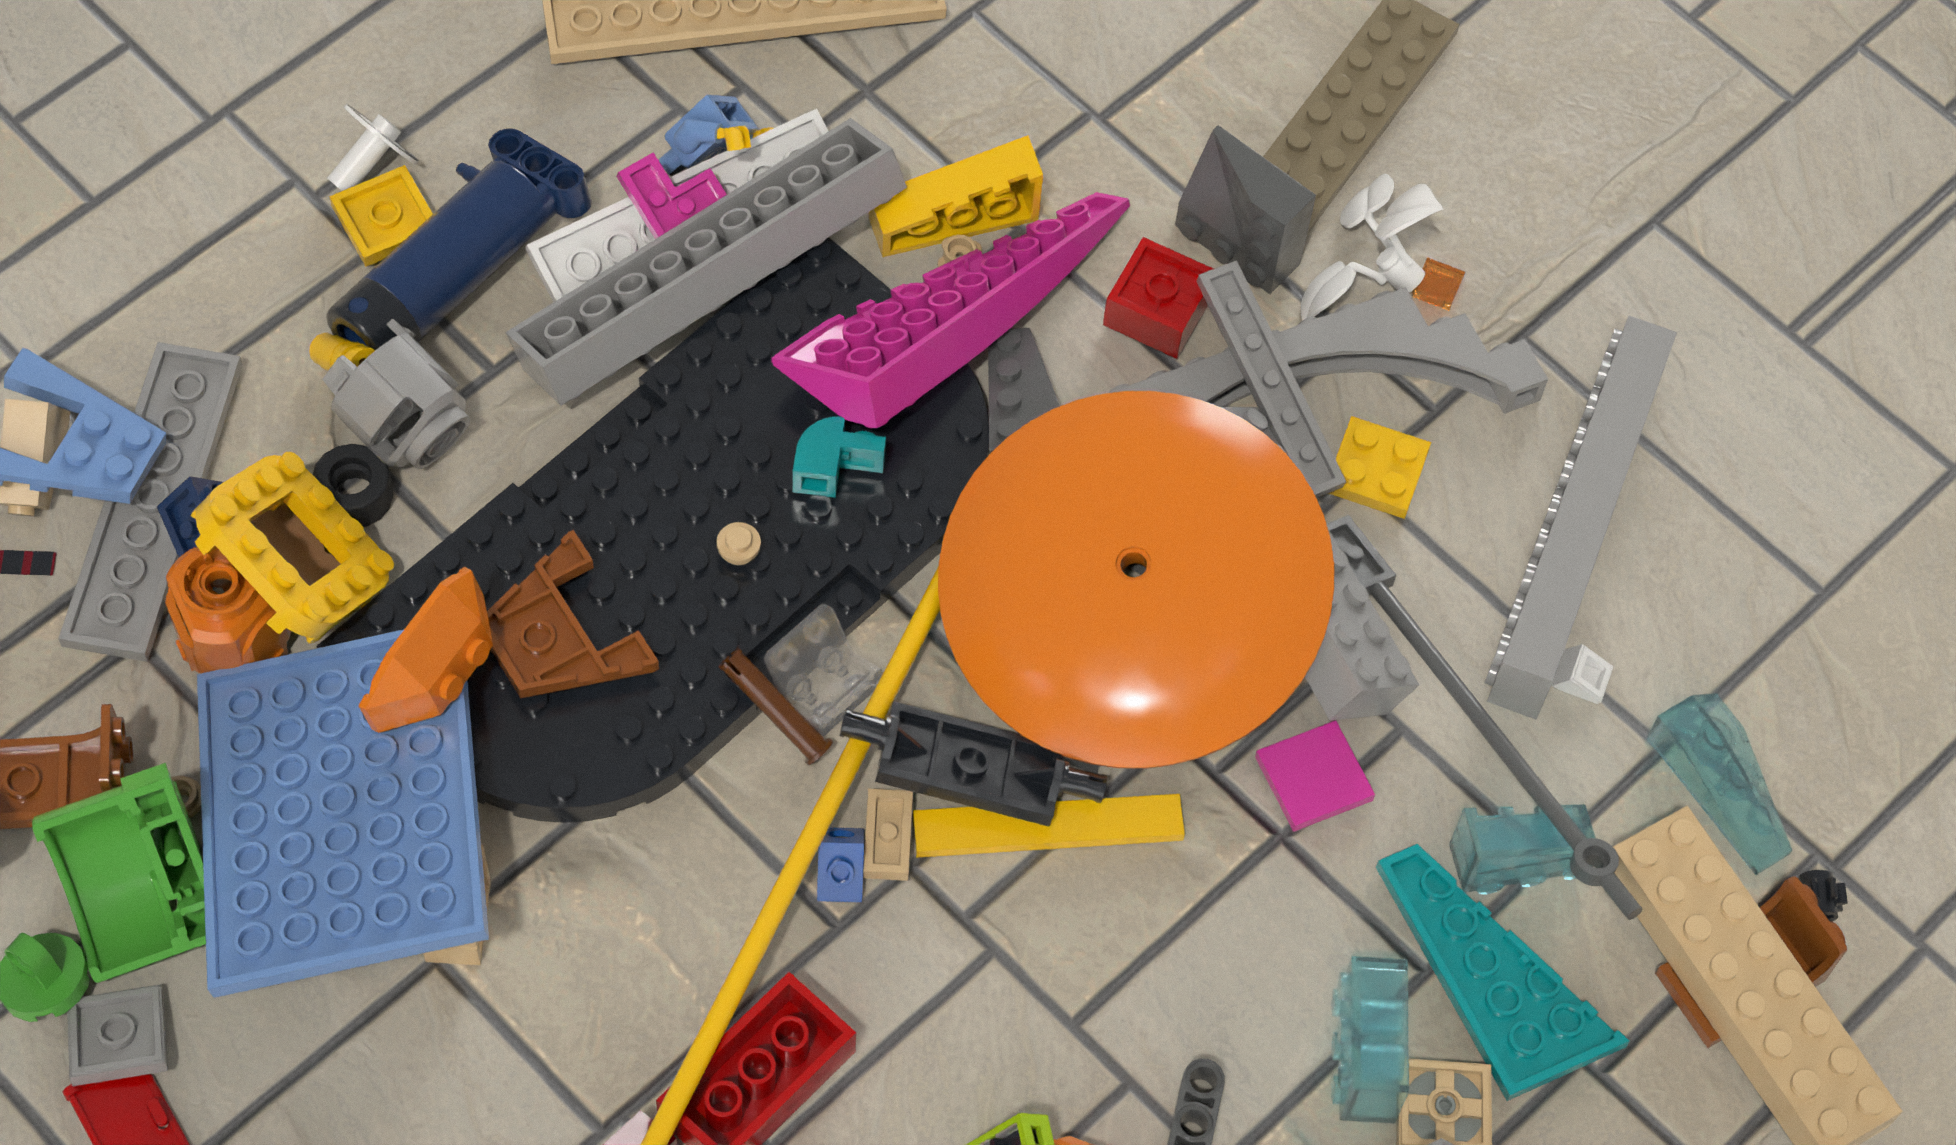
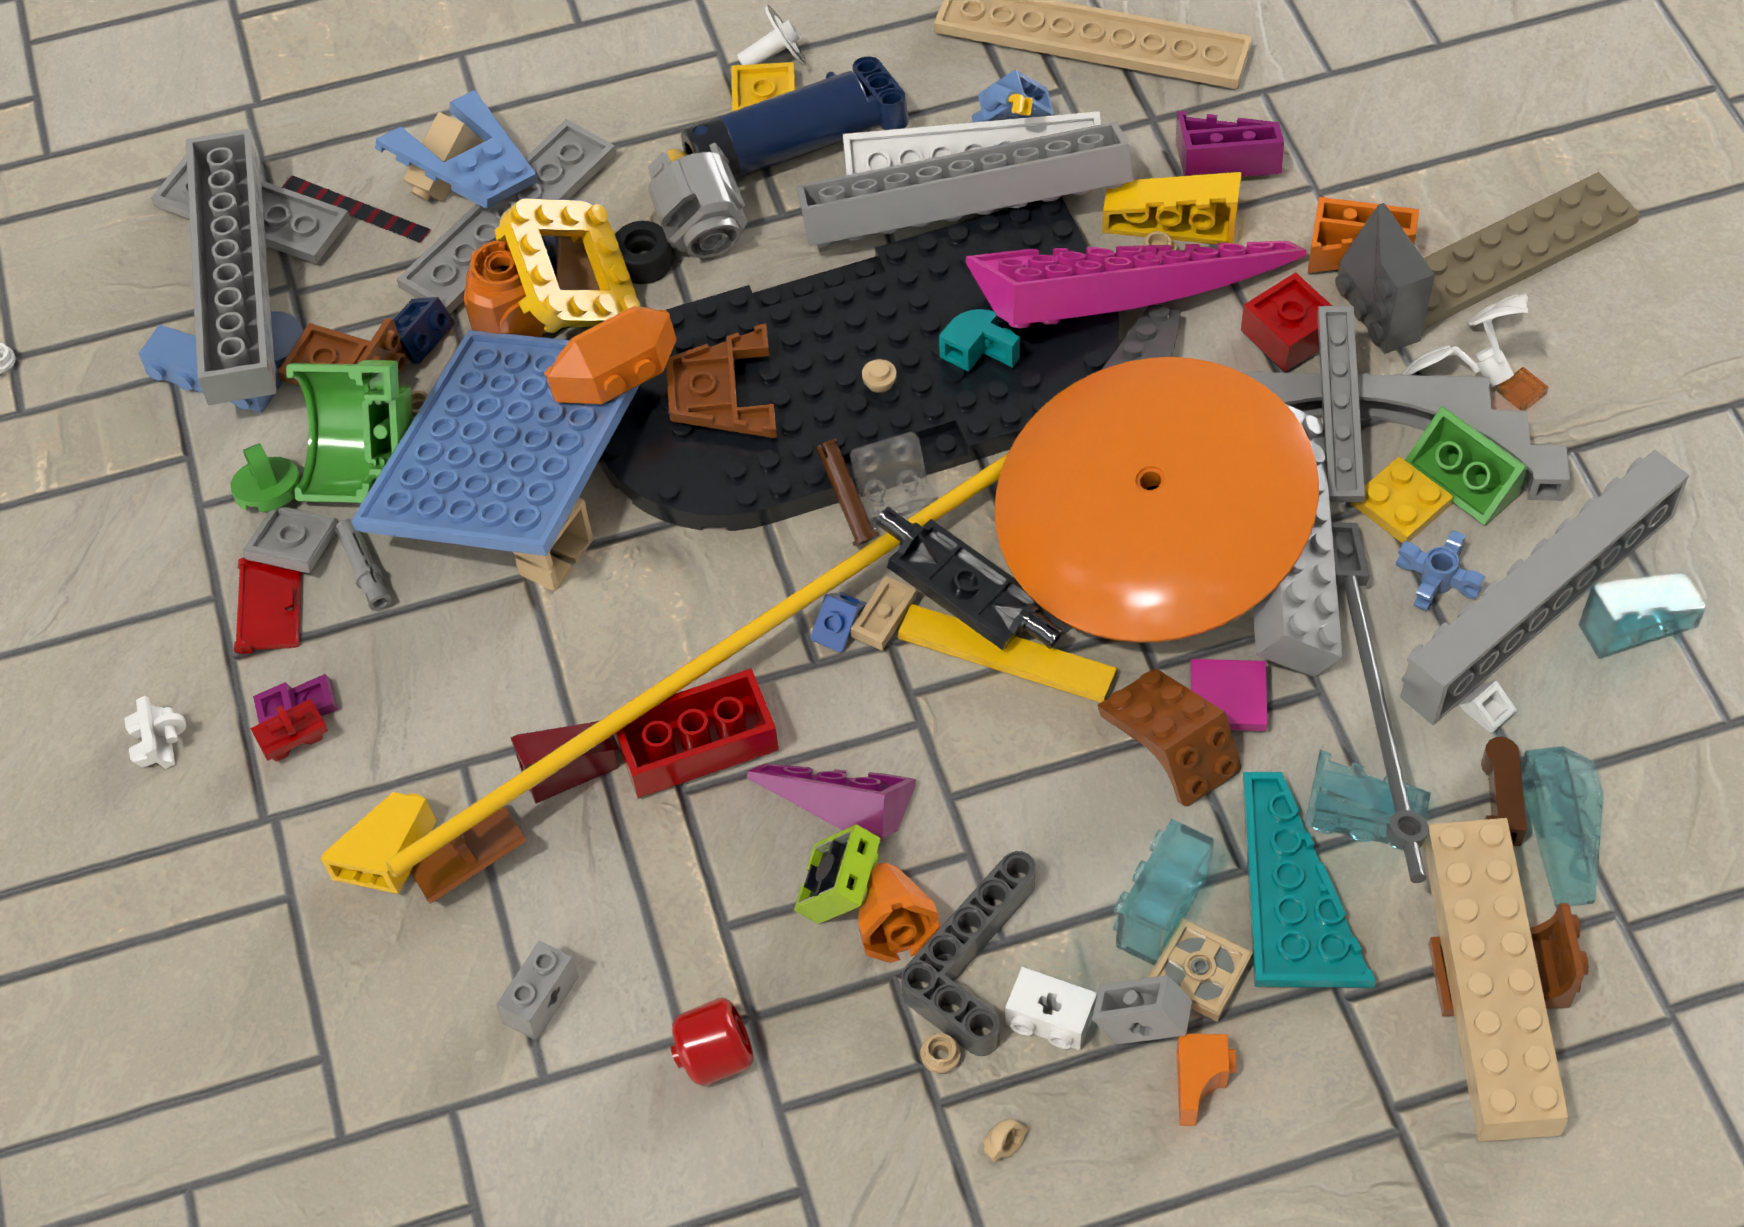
camera: 35 degrees right, 5 degrees down
dark pink plate [616,152,727,239] -> none
black gear [1798,870,1848,922] -> none
none -> light grey pin [335,519,391,611]
none -> dark blue bracket [393,297,454,364]
none -> magenta wedge [747,763,916,842]
none -> dark orange bracket [1097,668,1241,806]
none -> magenta wedge [1176,110,1284,177]
none -> orange wedge [1307,197,1419,273]
none -> medium blue pin [1396,530,1485,611]
none -> bright green slope [1405,406,1527,525]
none -> reddish brown leg [1481,737,1527,846]
none -> clear light blue wedge [1578,573,1706,659]

